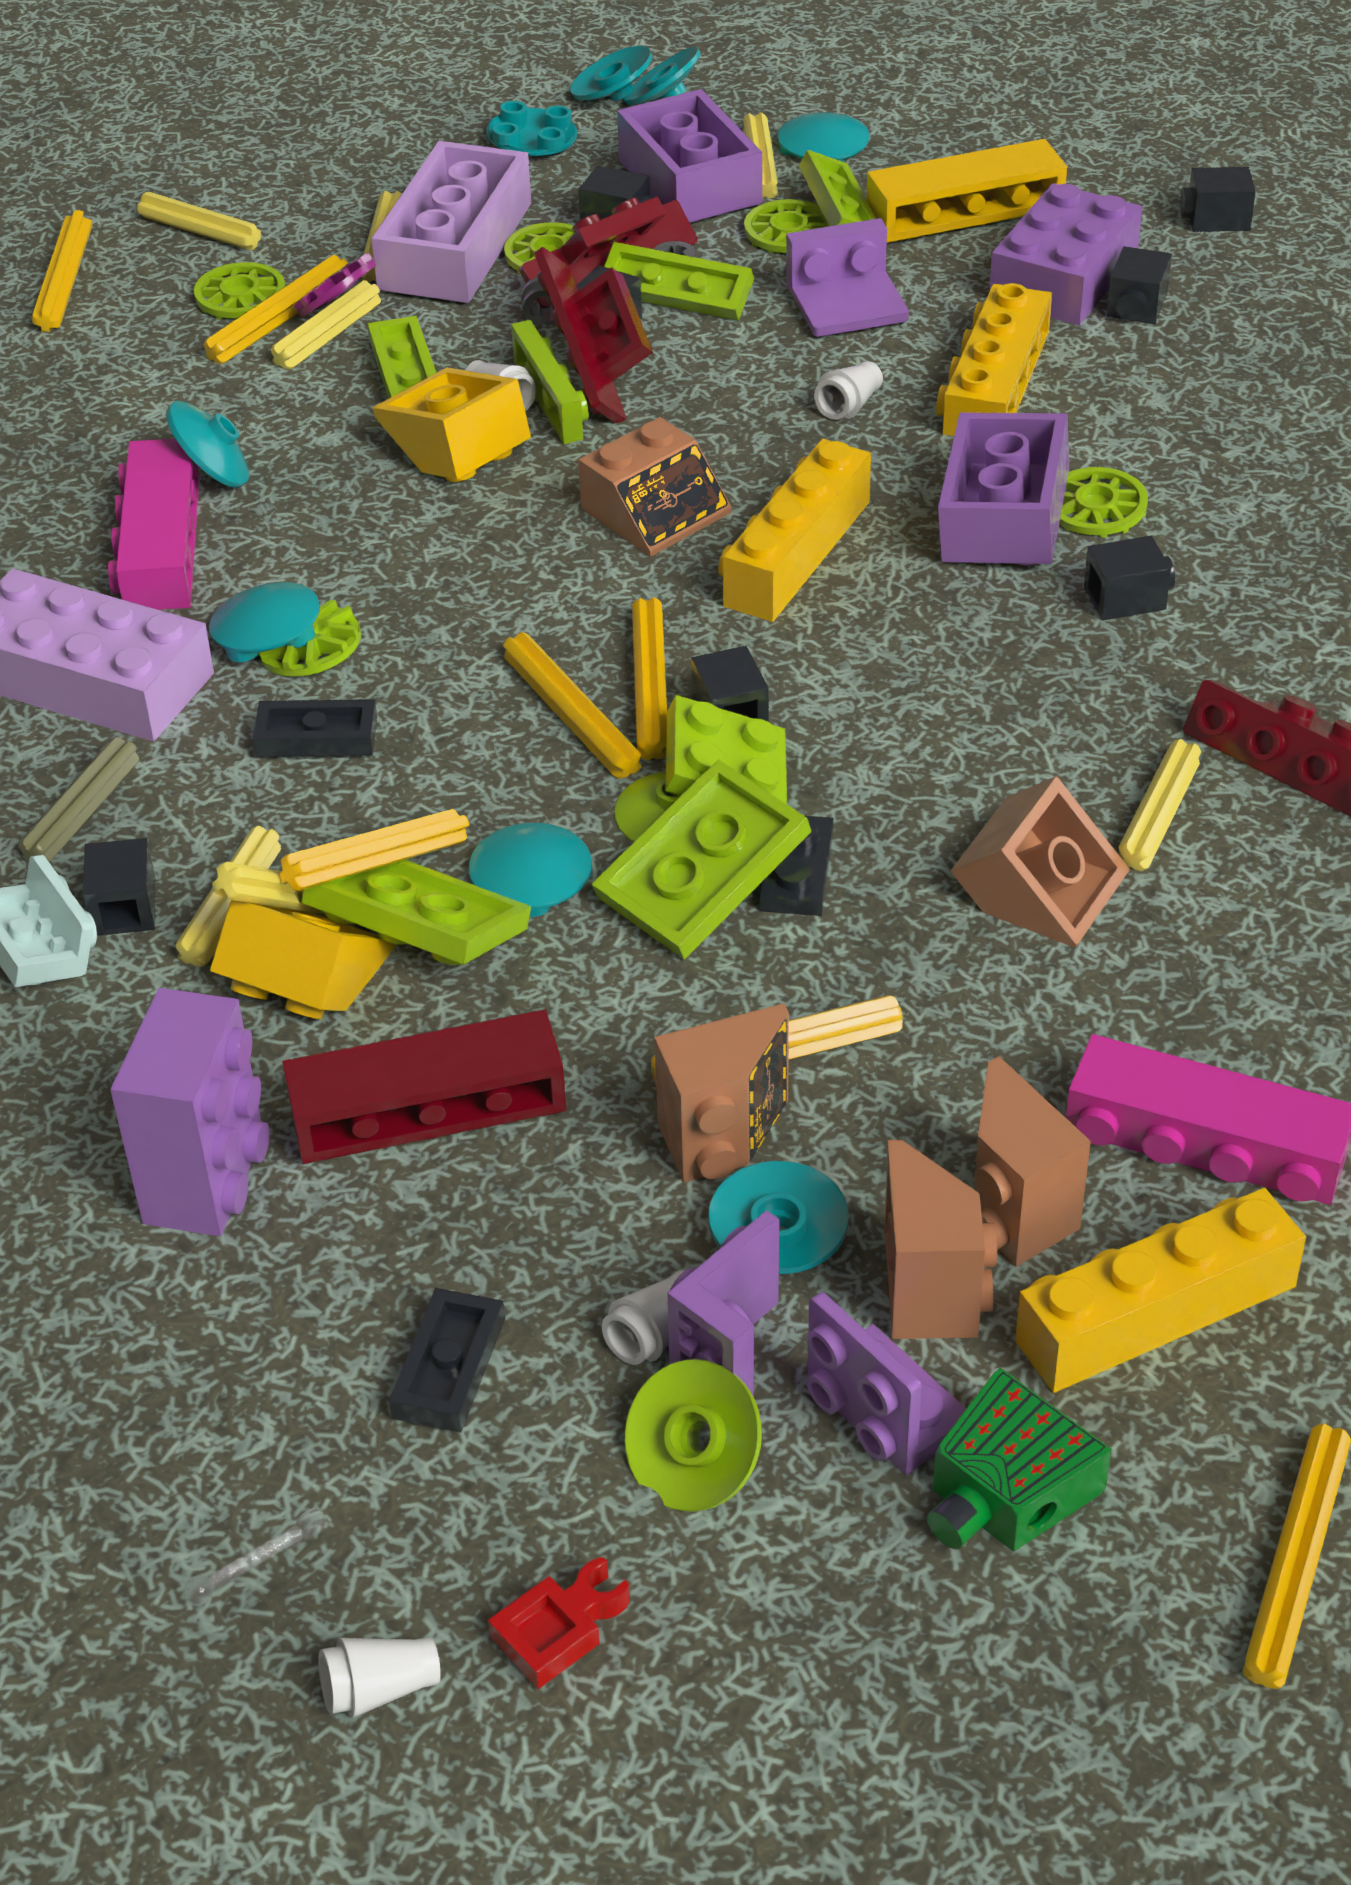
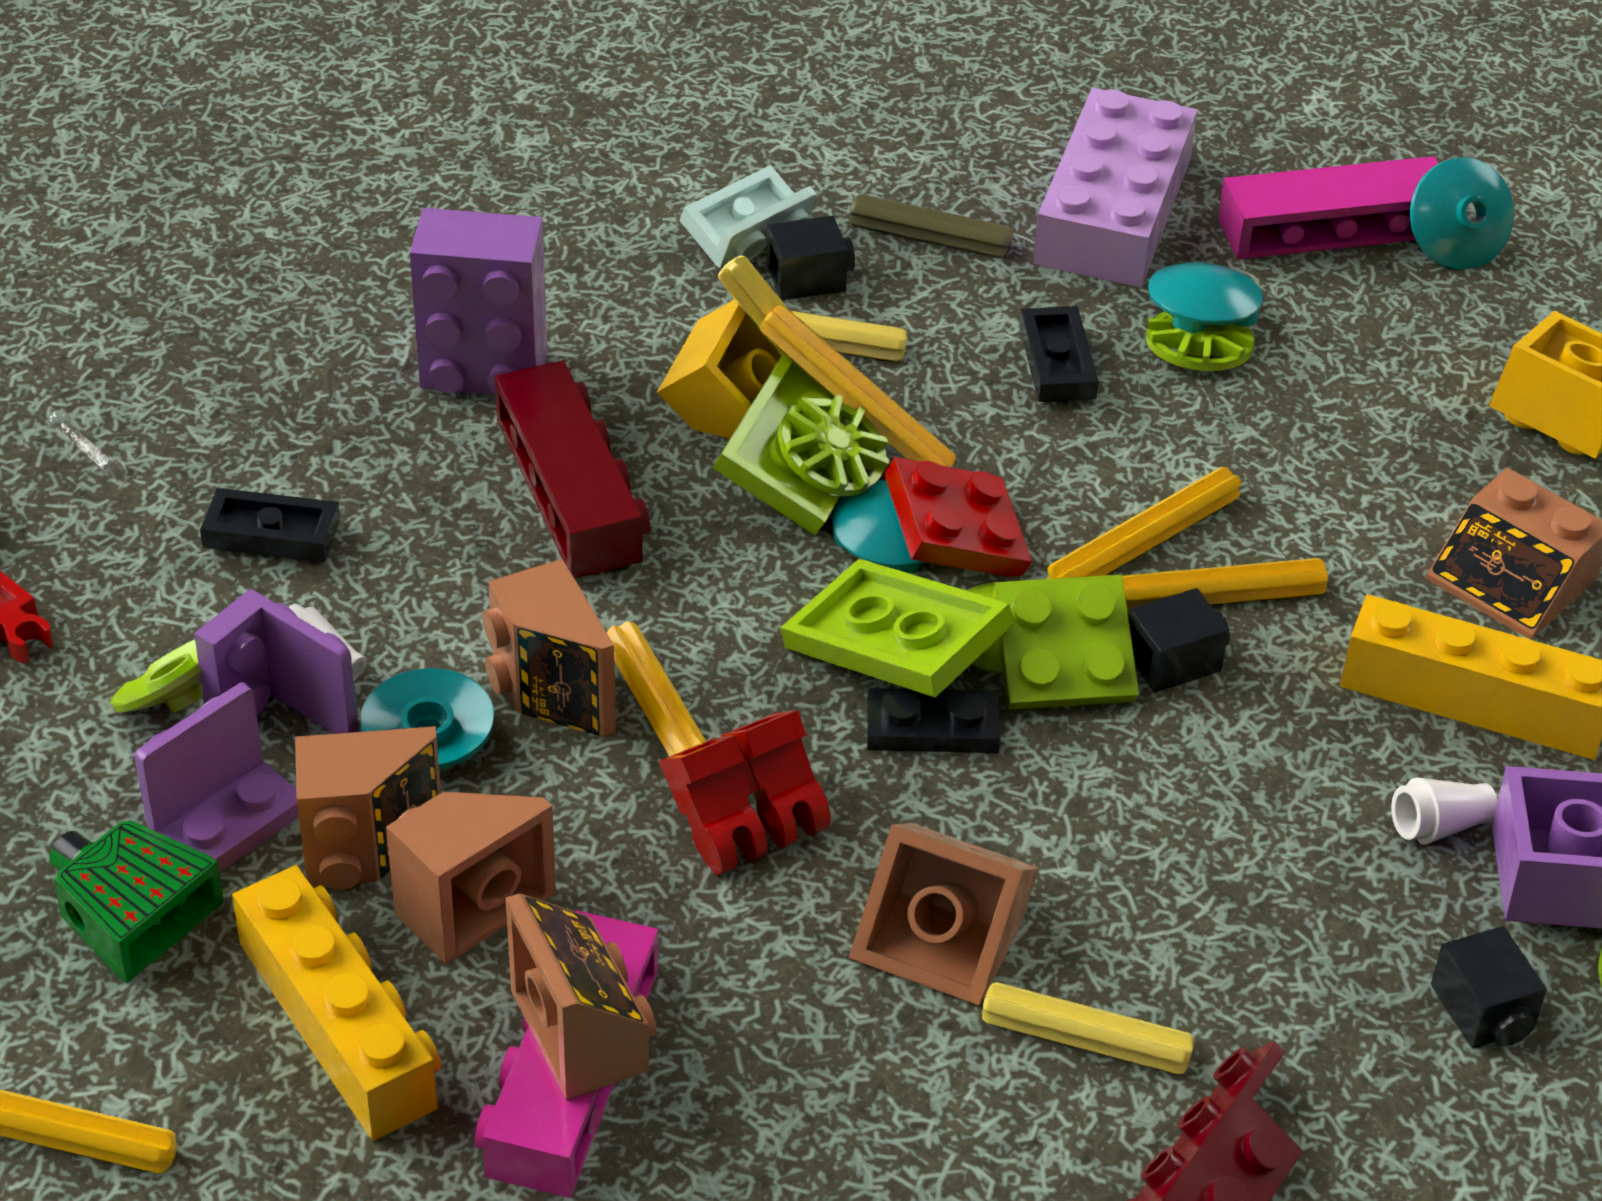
camera: 80 degrees right, 0 degrees up
none -> nougat slope [506,893,657,1101]
none -> red legs [659,710,831,876]
none -> lime wheel [778,395,889,496]
none -> red plate [884,456,1032,577]
none -> white cone [1391,777,1498,845]

